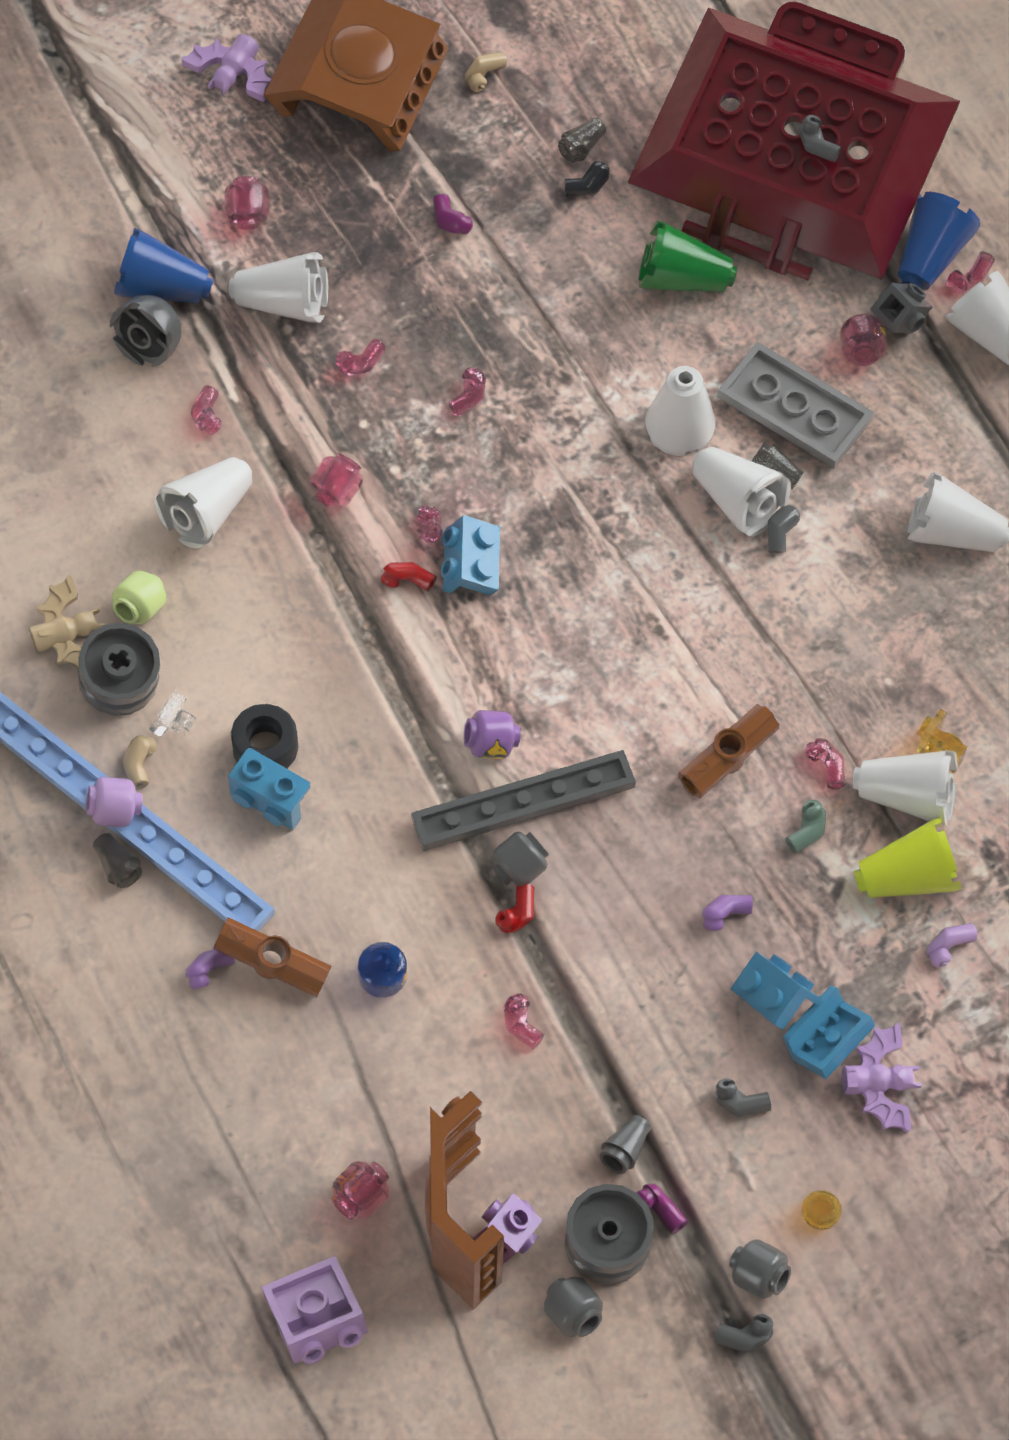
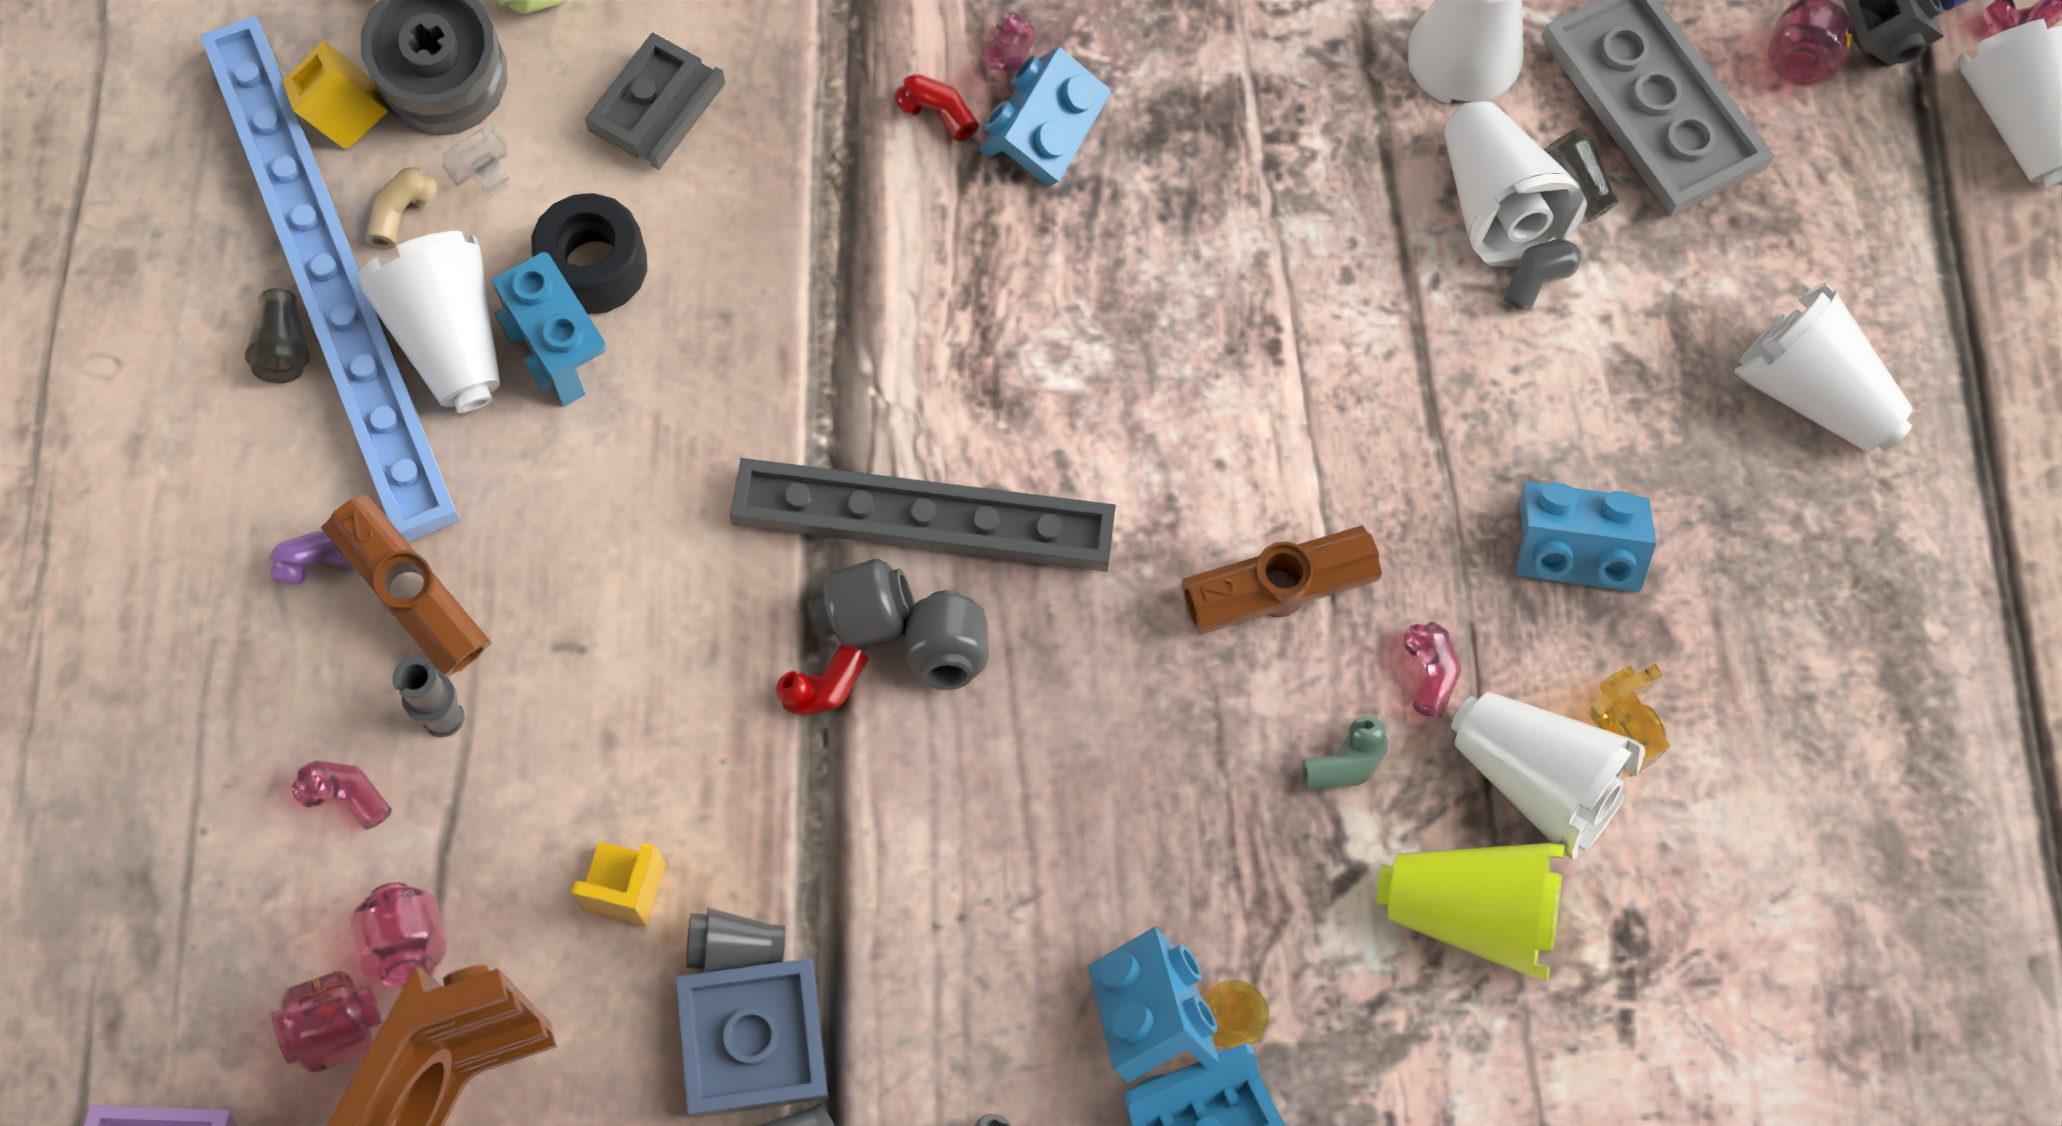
camera: 25 degrees right, 5 degrees up
lavender head [85,777,143,827] -> none
clear blue head [357,942,407,998] -> none
medium lavender head [464,710,521,759] -> none
clear pink arm [503,993,544,1050] -> none
medium lavender arm [702,895,753,931] -> none
lavender arm [926,923,977,968] -> none
none -> yellow panel [282,40,388,149]
none -> clear pink arm [291,760,392,830]
none -> clear pink head [350,882,448,989]
none -> white cone [358,231,500,413]
none -> dark grey pin [392,656,465,738]
none -> yellow panel [570,841,666,926]
none -> dark grey plate [585,32,726,170]
none -> sand blue plate [676,958,828,1118]
none -> dark grey cone [686,907,785,973]
none -> dark grey head [904,590,989,690]
none -> clear yellow plate [1204,980,1269,1049]
none -> dark azure bracket [1516,481,1656,592]

